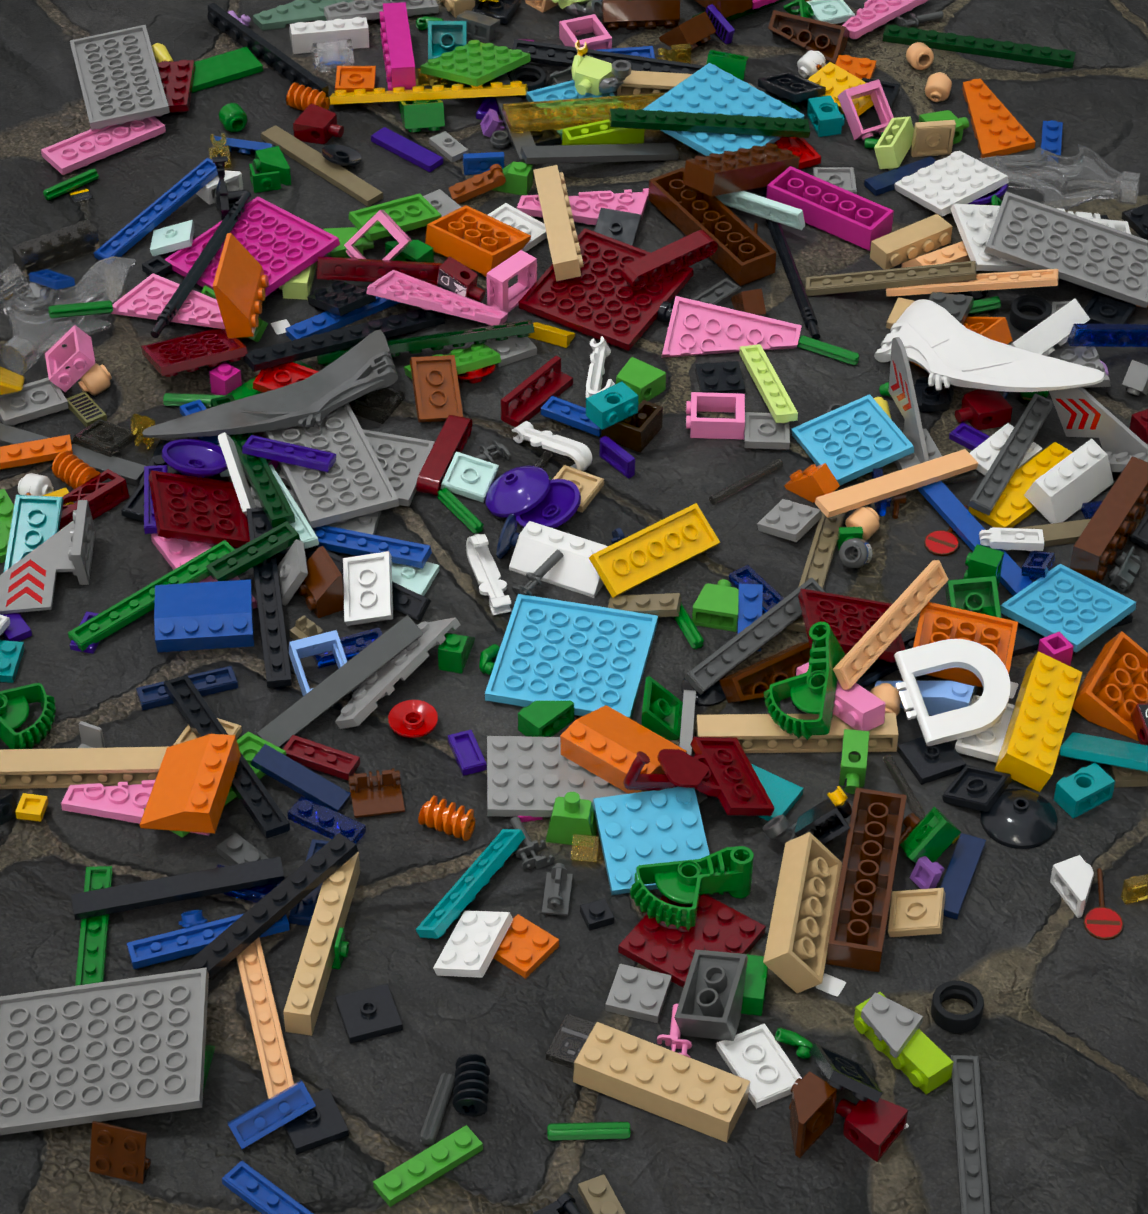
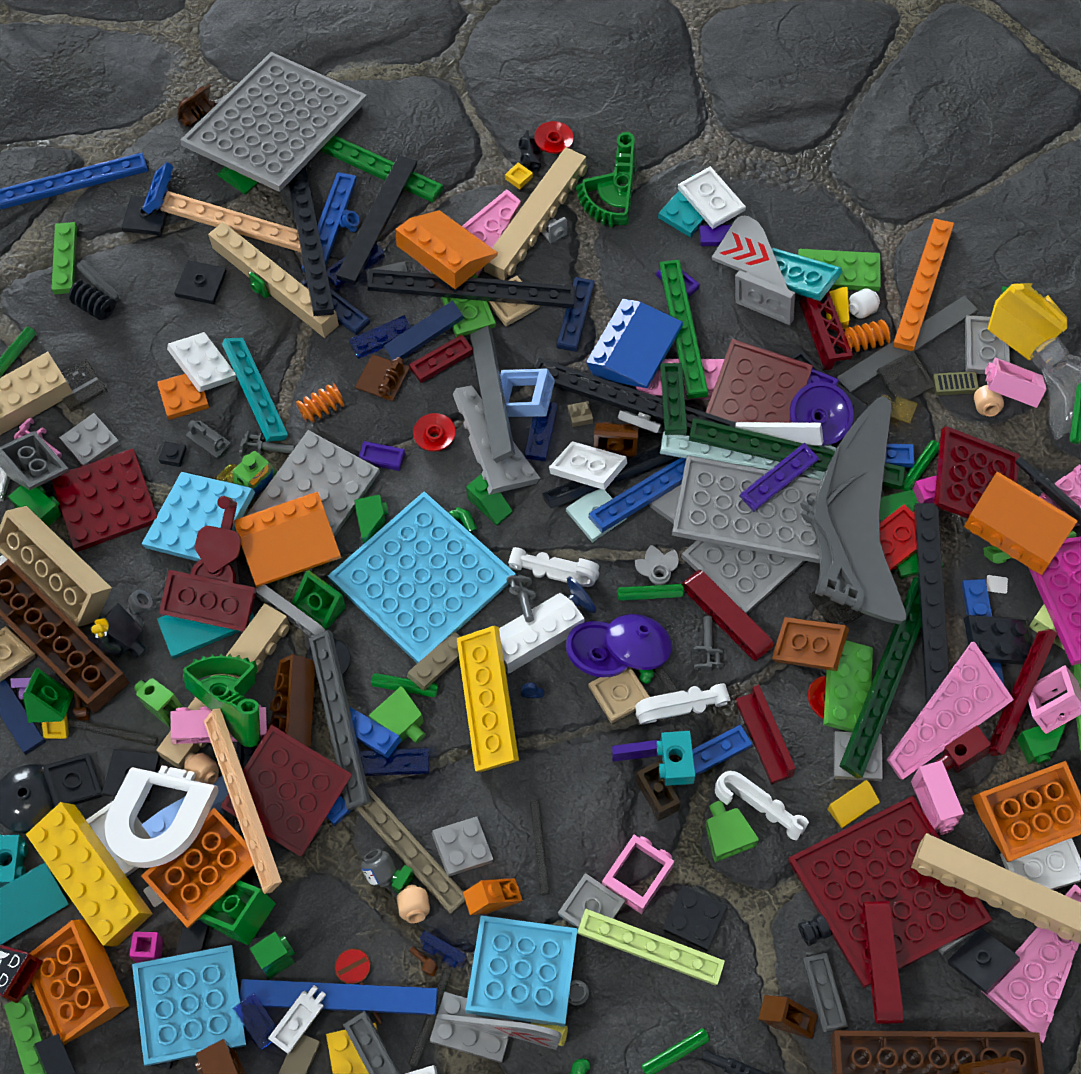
camera: 125 degrees right, 20 degrees up
light aqua plate [441,451,499,503] -> none
green arm [630,846,754,931] -> none
bright pink wing [661,296,802,358] -> none
light nougat tile [815,449,978,518] -> none
none -> light grey plate [635,545,678,585]

